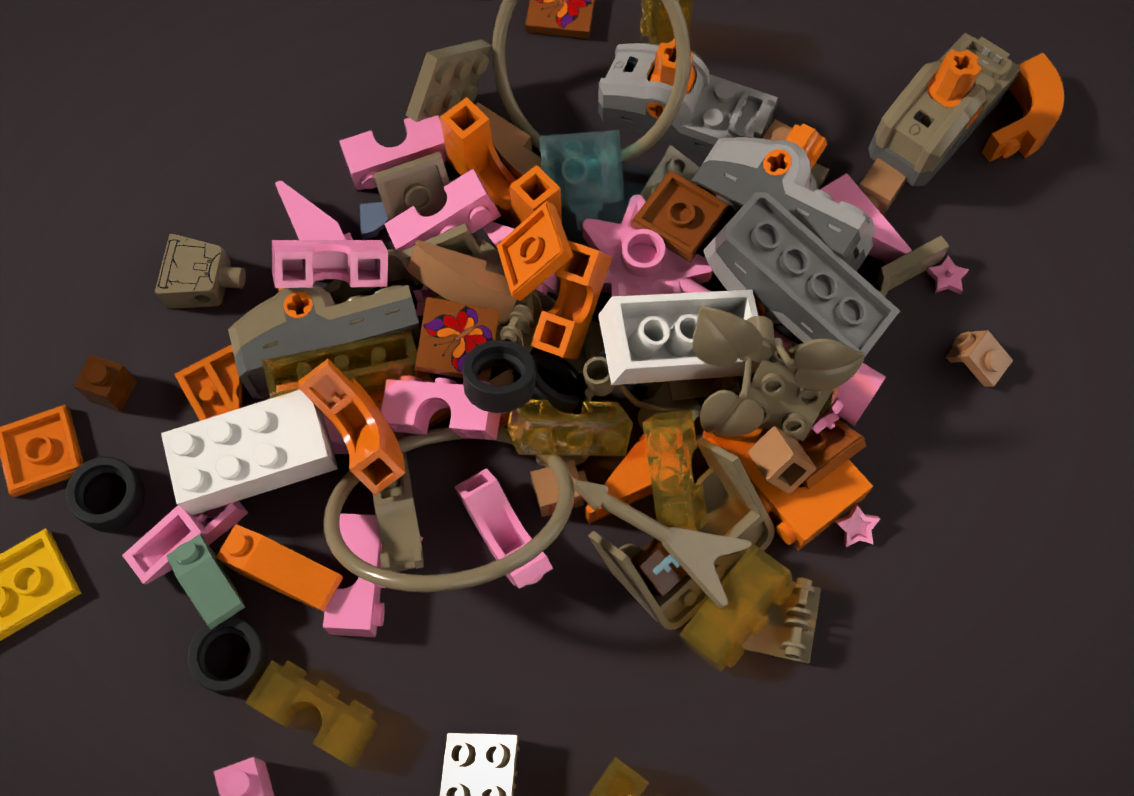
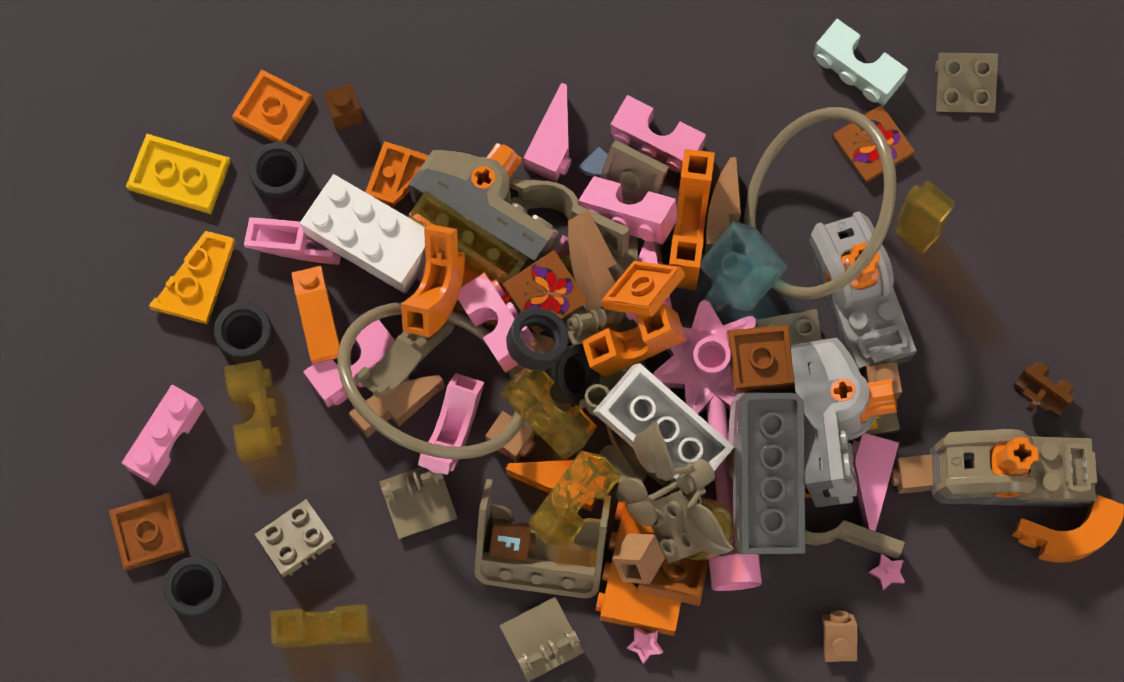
camera: 50 degrees right, 5 degrees up
dark tan torso [154,234,246,309] -> none
sand green slope [166,534,245,629] -> none
bright pink arch [272,240,388,288] -> none
dark tan plate [406,39,492,122] -> none
dark tan piece [573,480,752,608] -> none
clear yellow brick [679,544,793,673] -> none
bright pink piece [810,399,844,434] -> none
none -> light orange wing [149,231,236,325]
none -> medium nougat slope [349,375,445,438]
none -> dark tan hinge [379,467,458,539]
none -> reddish brown hips [1013,361,1074,419]

